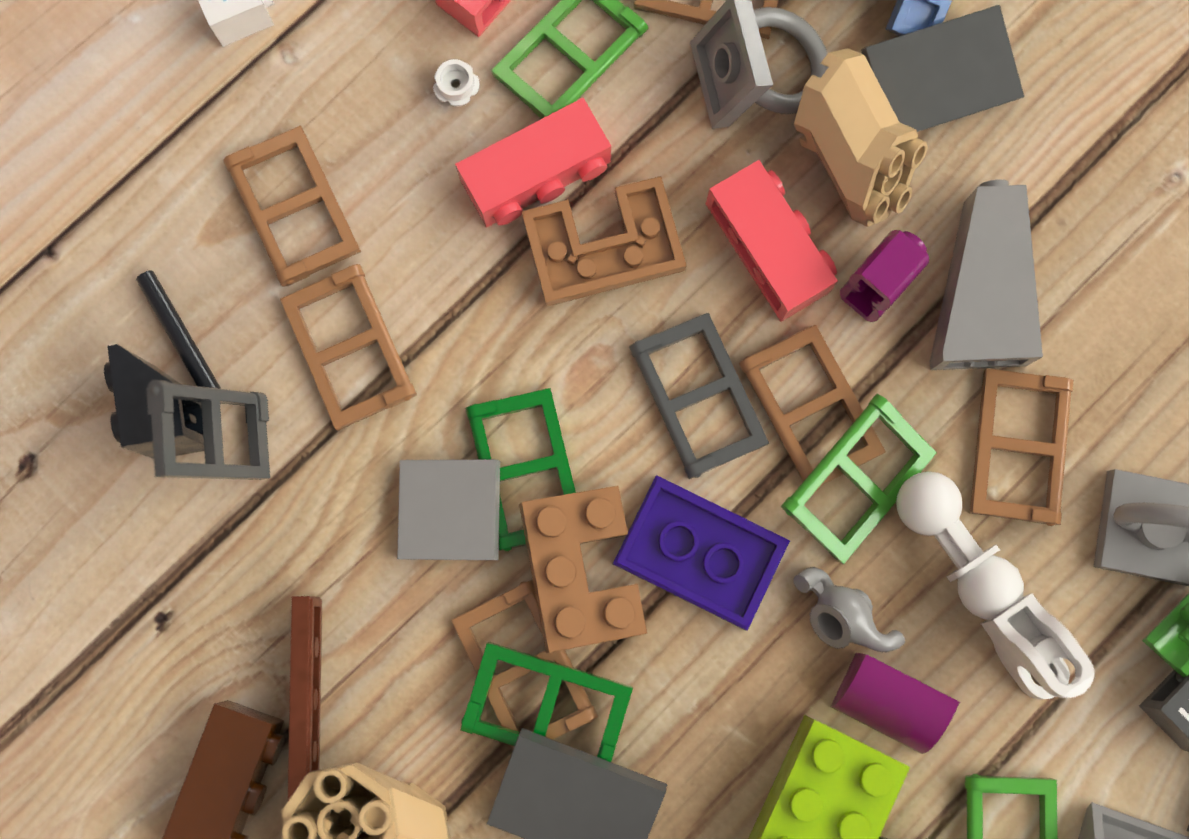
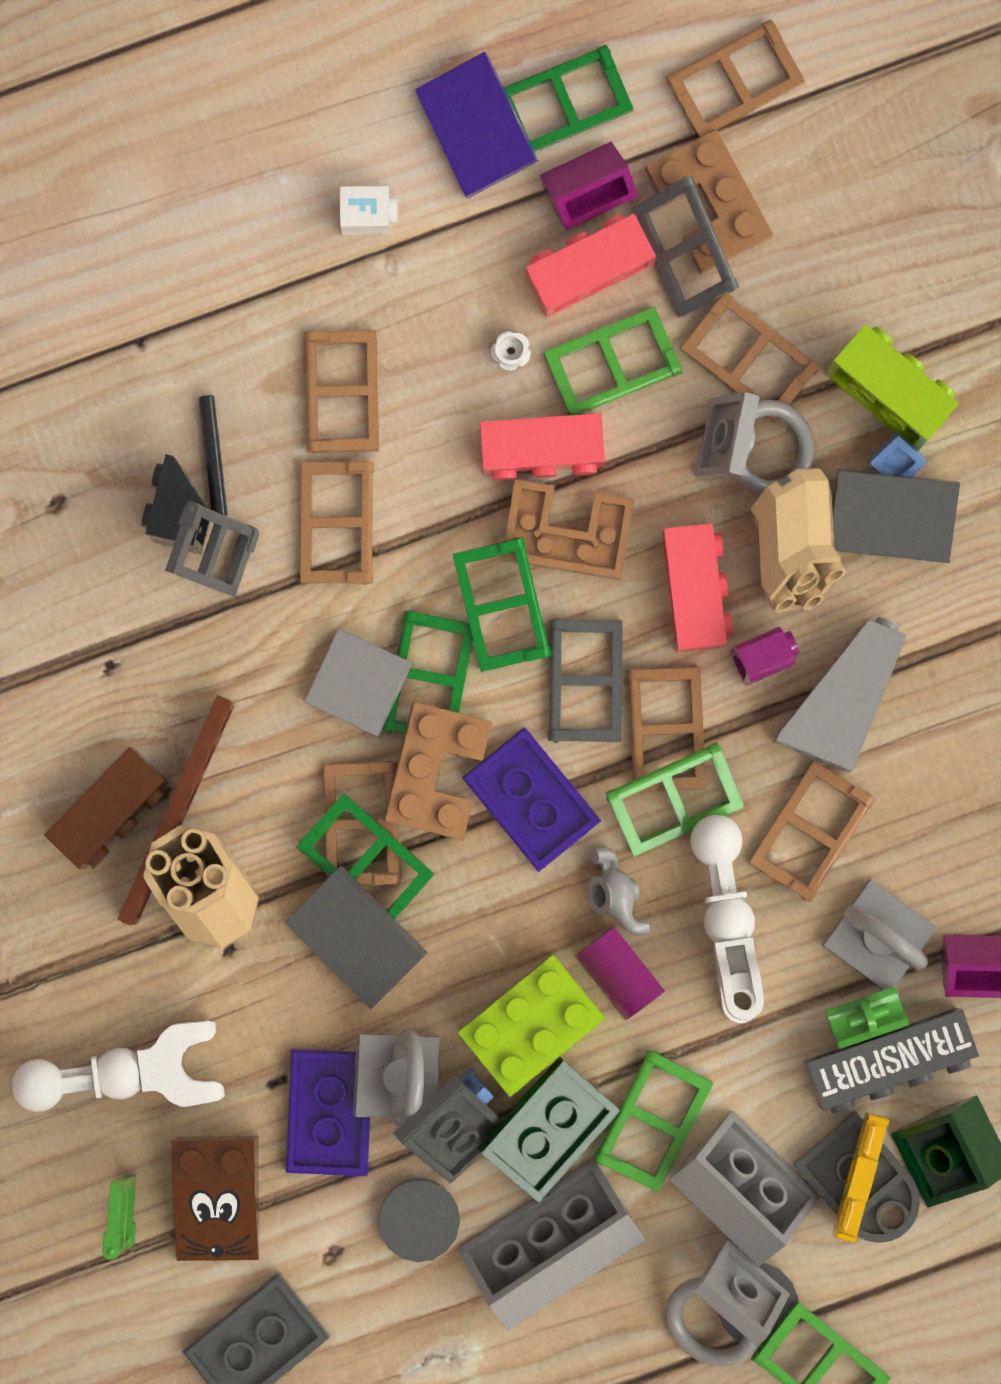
camera: 30 degrees right, 5 degrees up
none -> green window [452,537,552,672]

